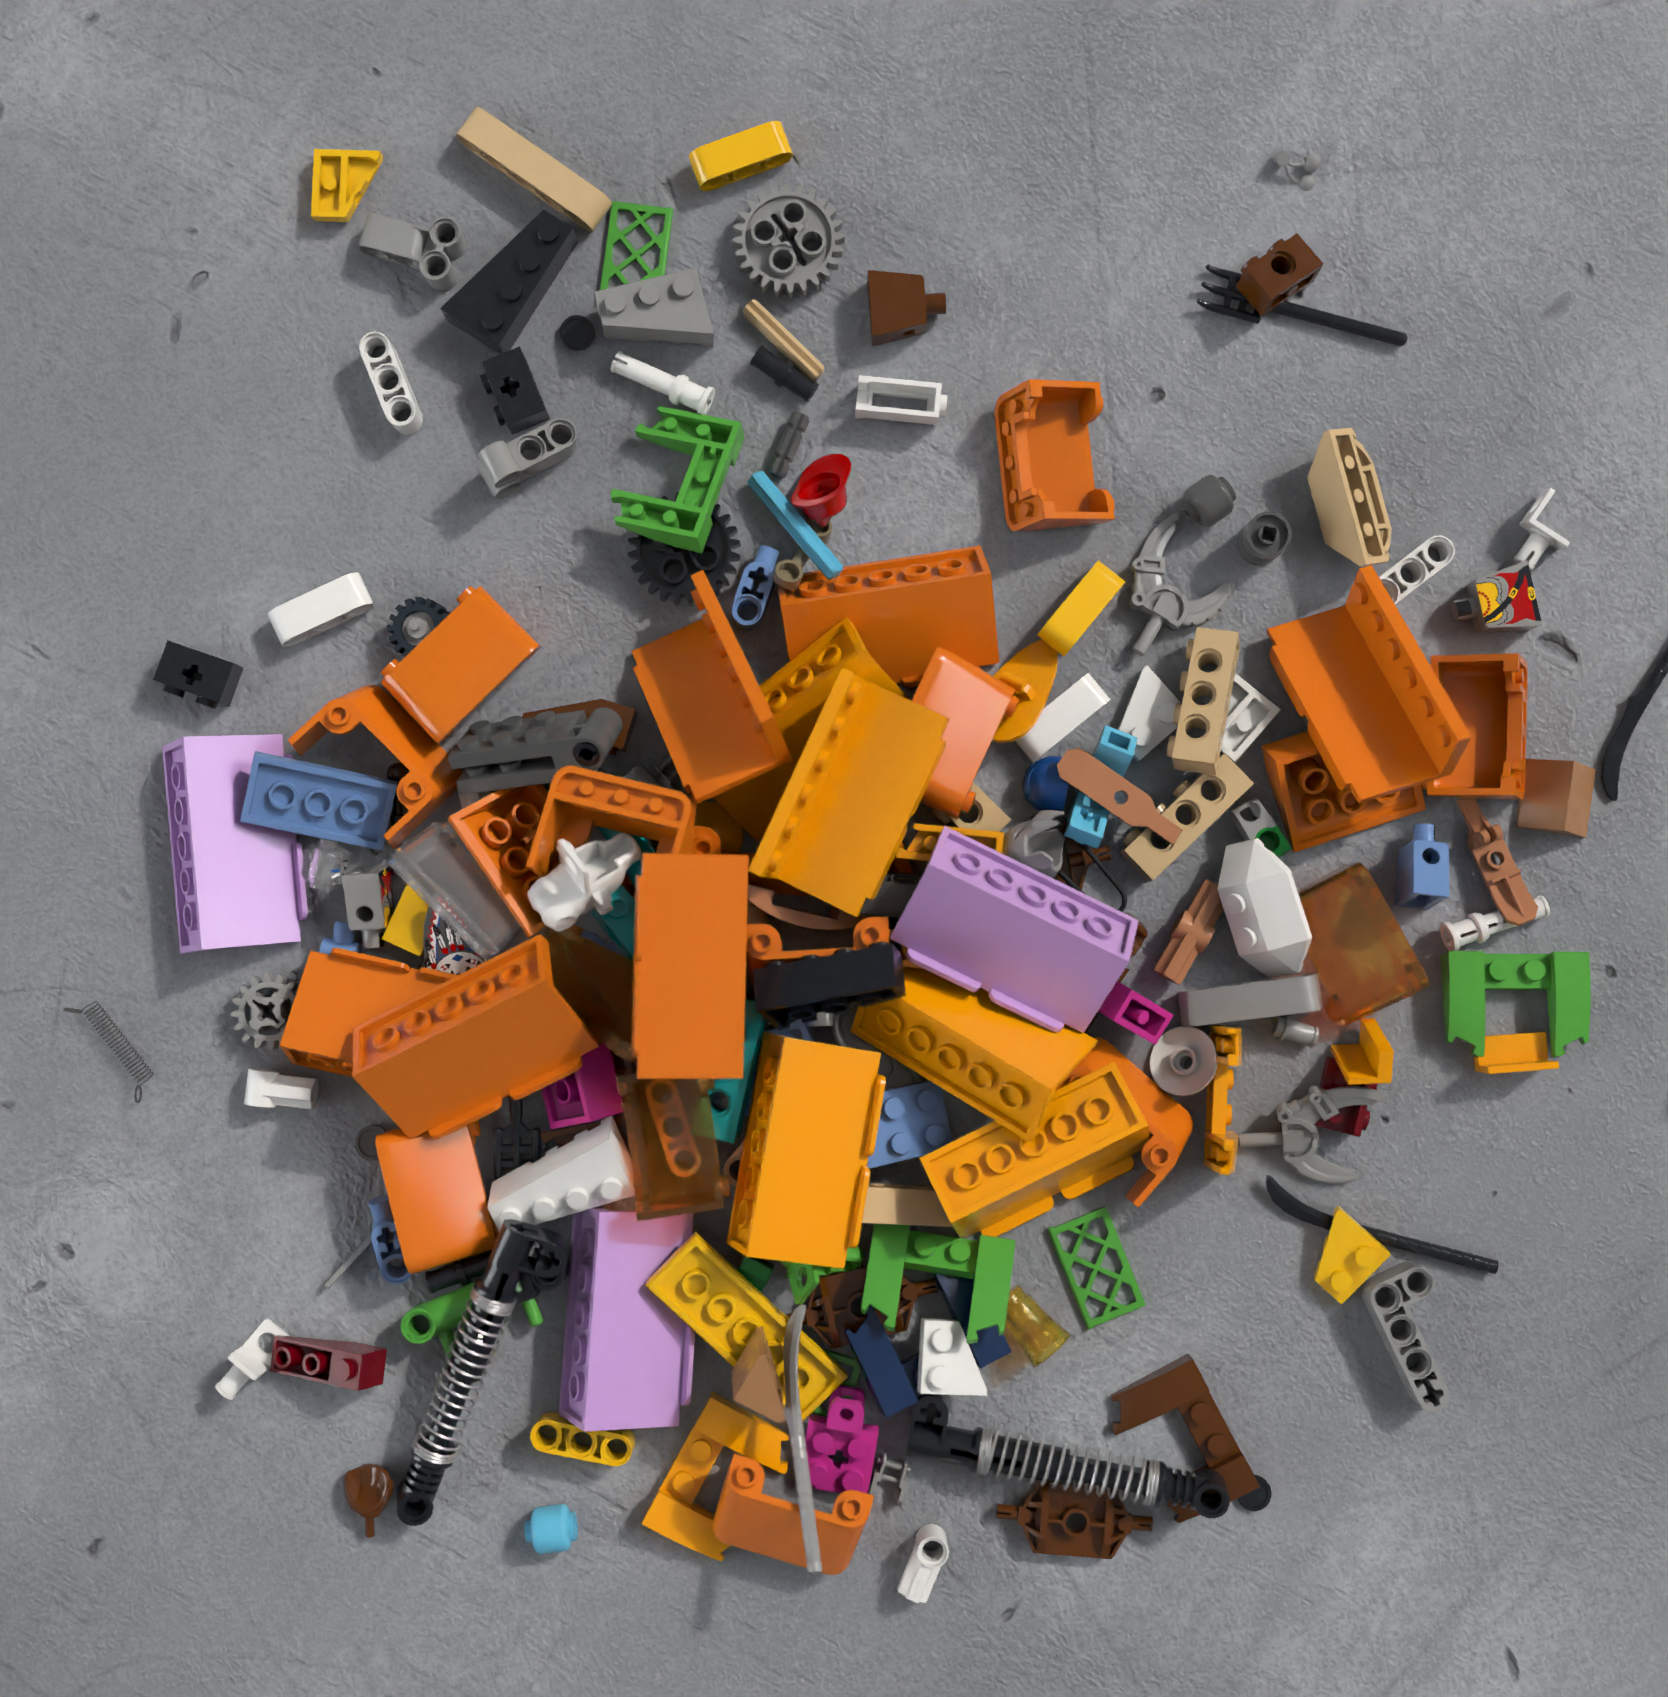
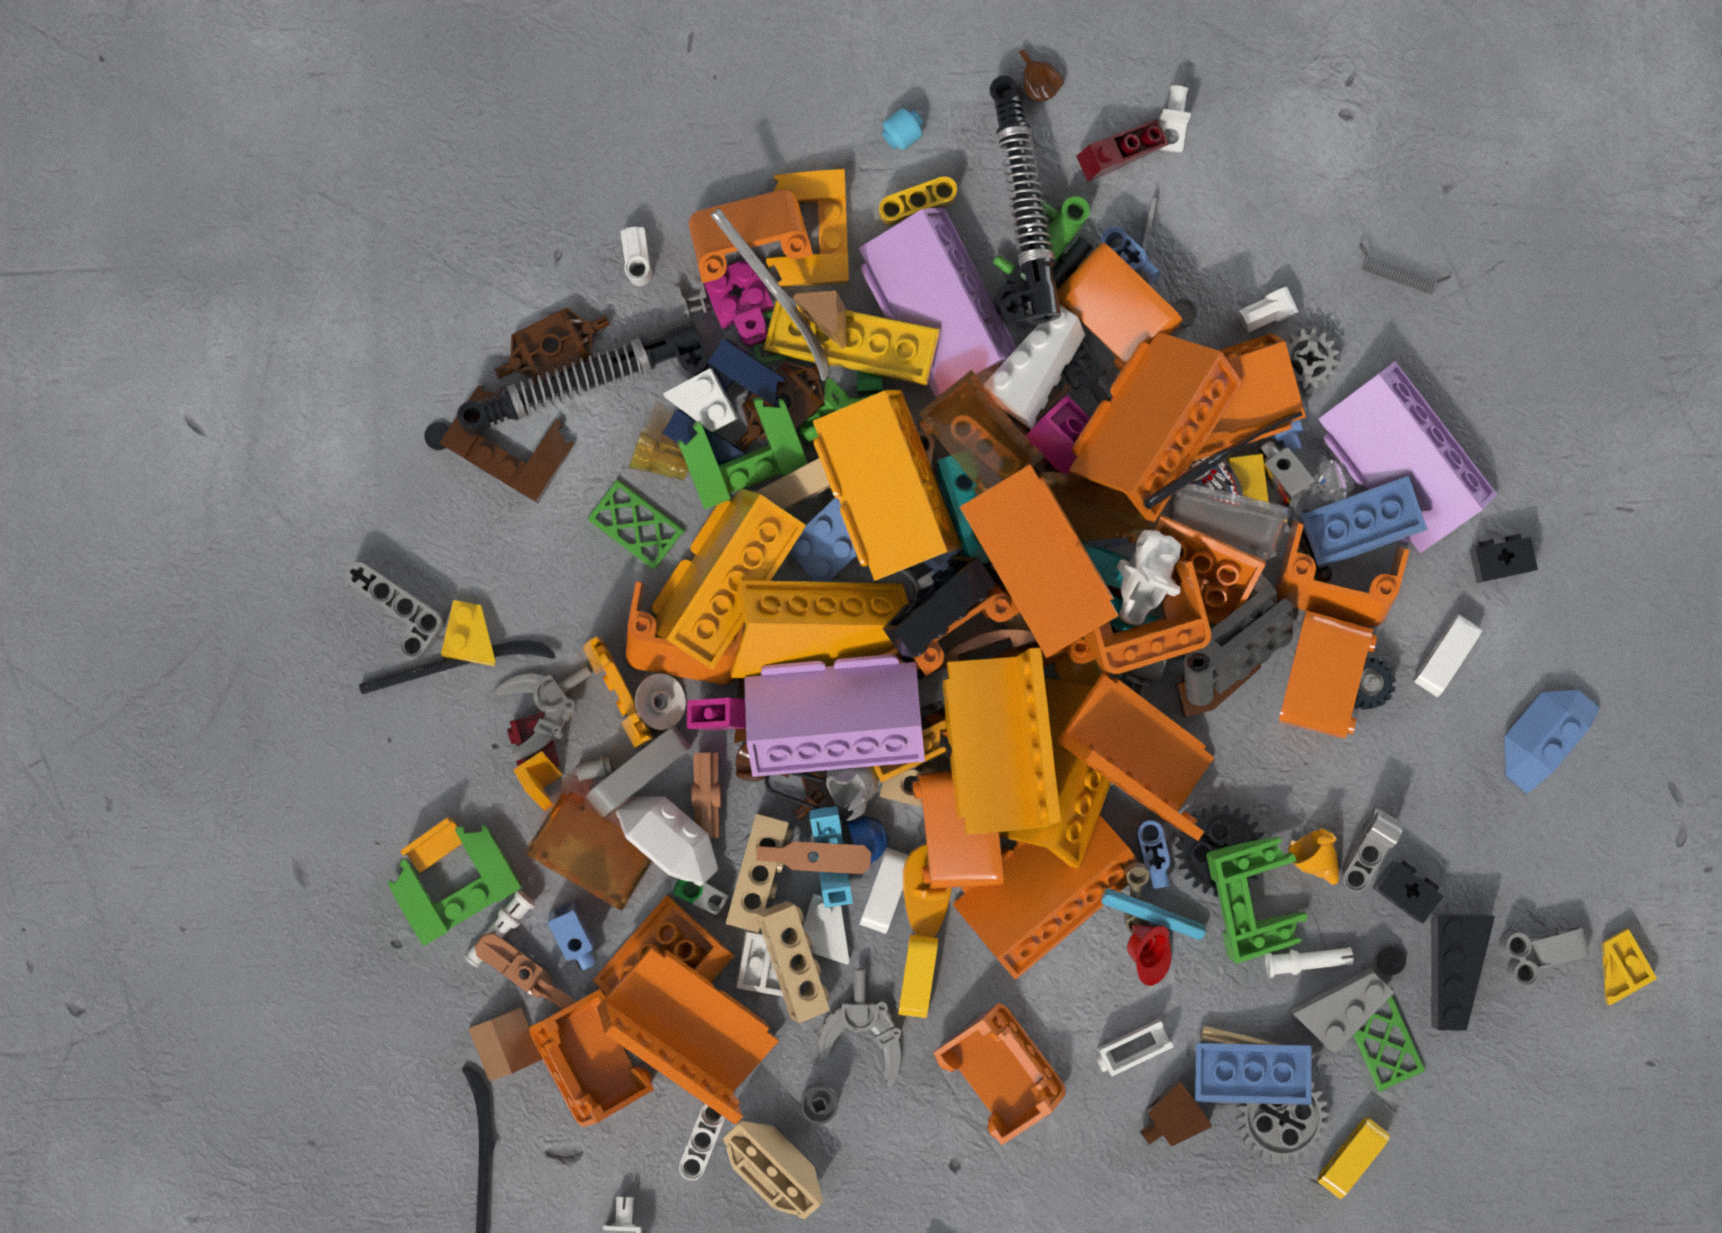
camera: 150 degrees right, 0 degrees up
white beam [359,331,423,435] -> none
tan beam [456,107,612,233] -> none
black pin [750,346,819,403] -> none
dark grey axle [768,411,809,479] -> none
dark grey head [1182,475,1236,527] -> none
torso [1451,560,1542,633] -> none
none -> black piece [1143,411,1303,509]
none -> medium blue plate [1195,1043,1311,1105]
none -> light orange hat [1287,828,1339,885]
none -> medium blue wedge [1504,690,1600,794]

